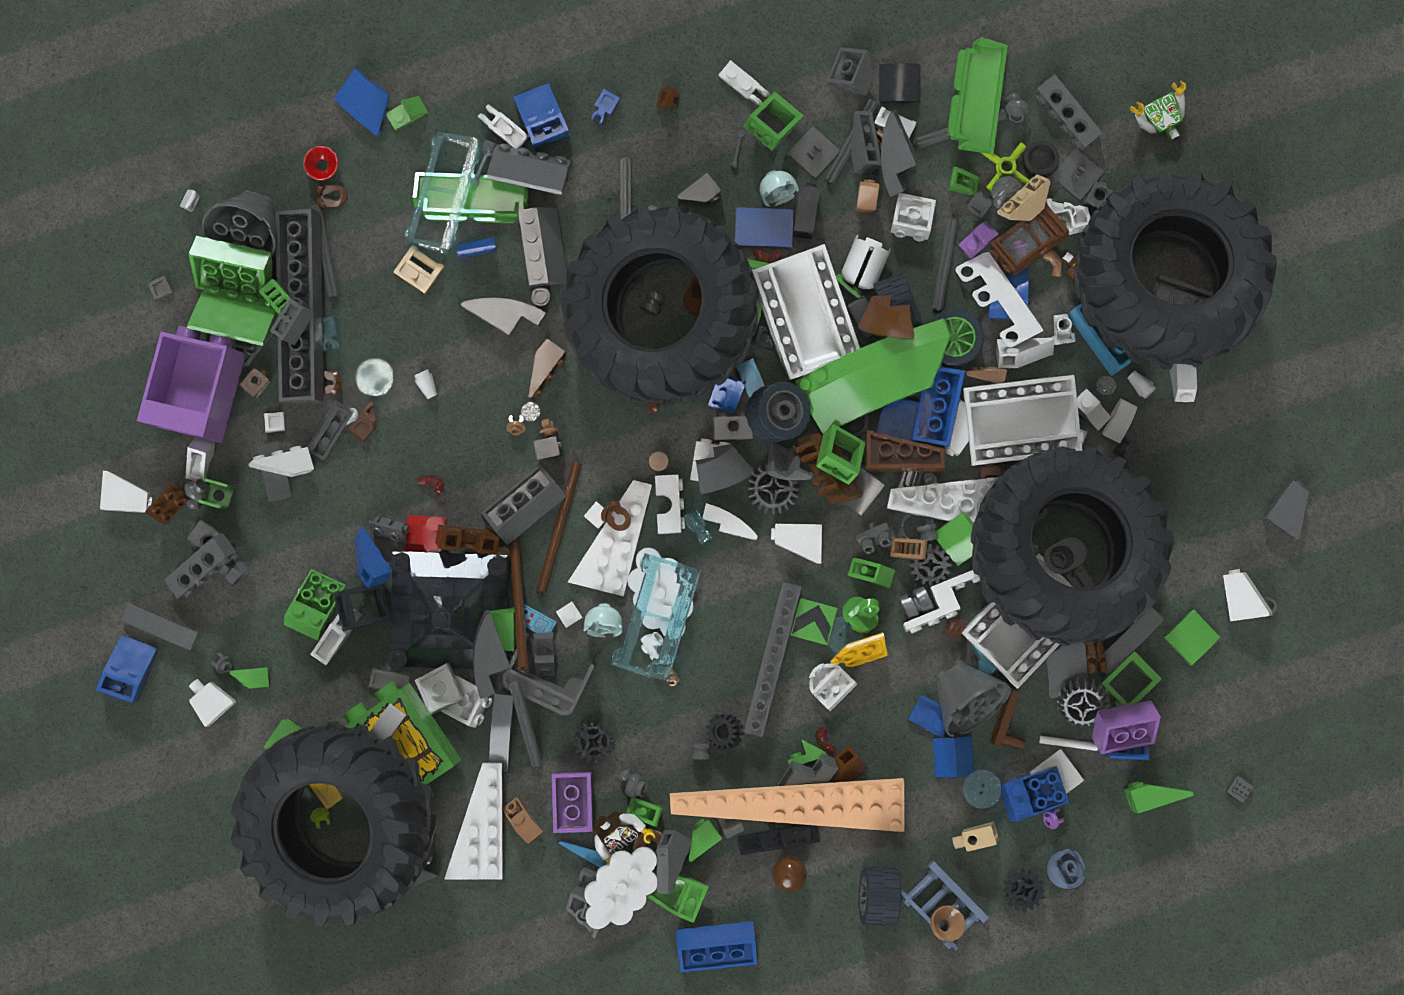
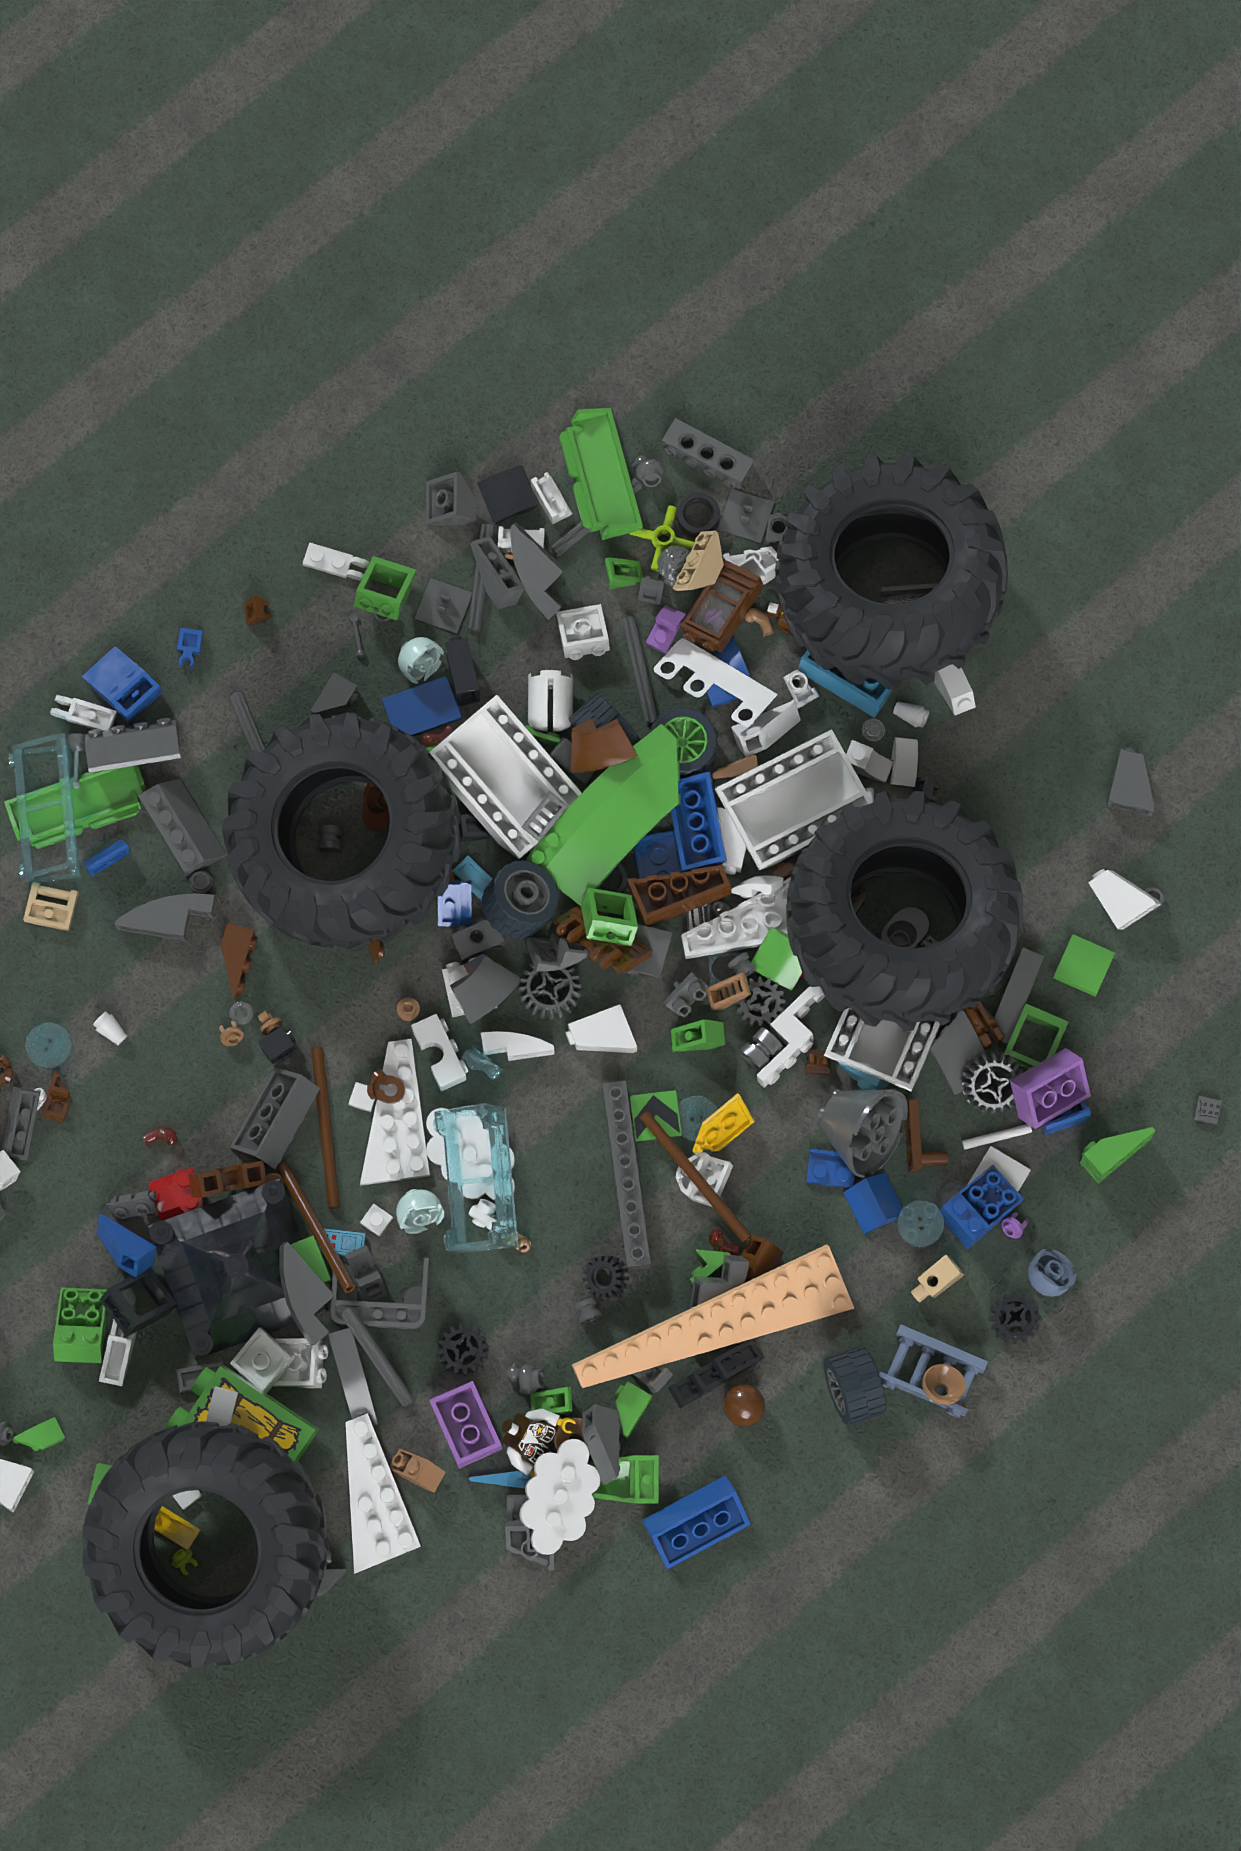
camera: 25 degrees left, 10 degrees down
bright green tile [842,597,879,633] -> none
medium nougat slope [856,180,879,213] -> none
torso [1130,80,1186,141] -> none
none -> flat silver slope [521,791,568,842]
none -> white hinge [531,472,572,525]
none -> reddish brown piece [640,1111,752,1243]
none -> white slope [731,876,783,898]

